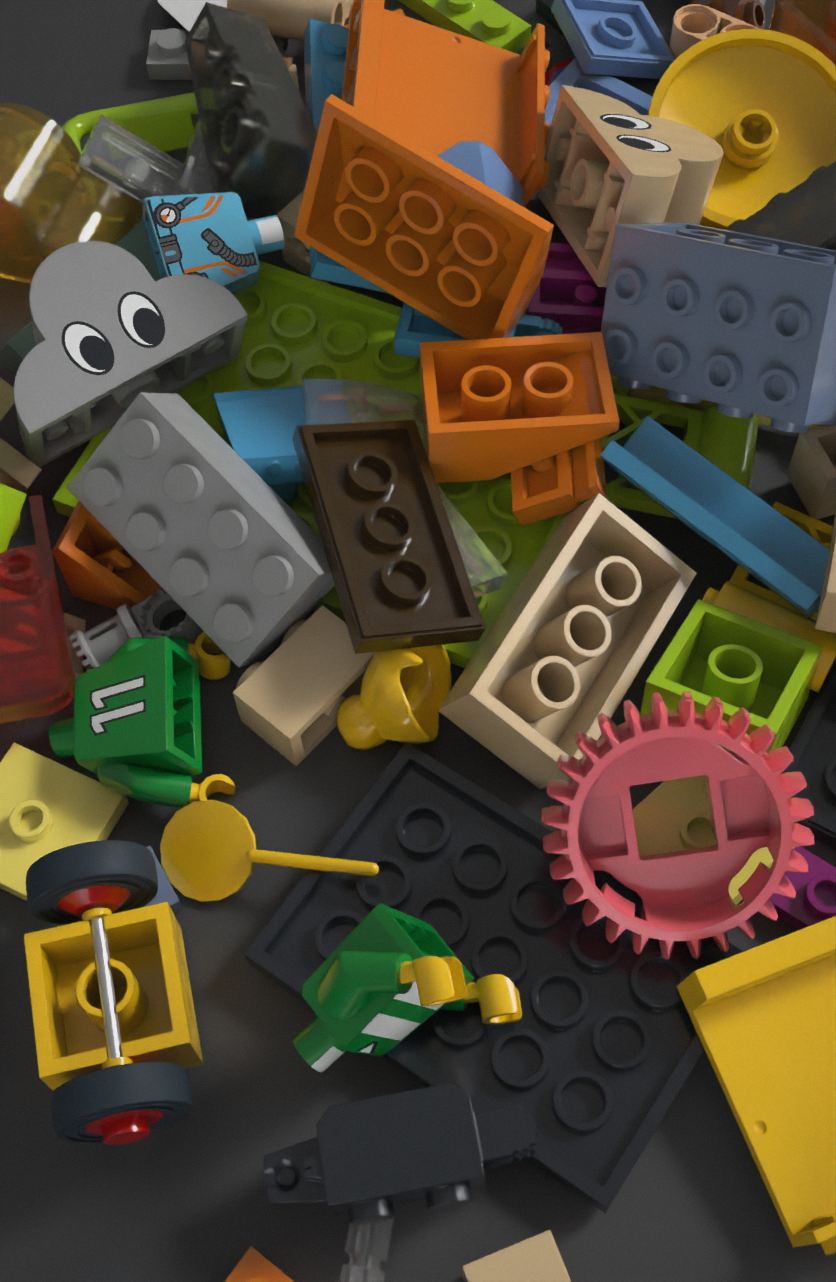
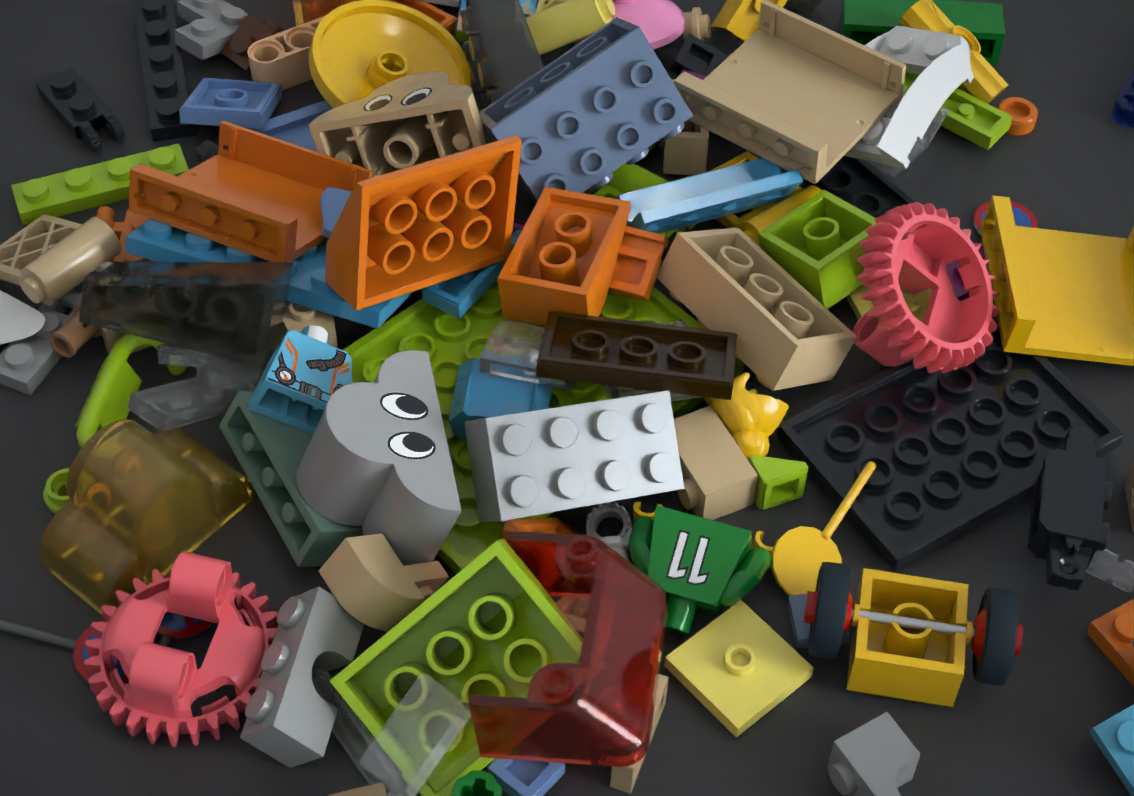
camera: 70 degrees left, 10 degrees down
green torso [293,903,522,1073] -> none
none -> lime slope [748,456,808,511]

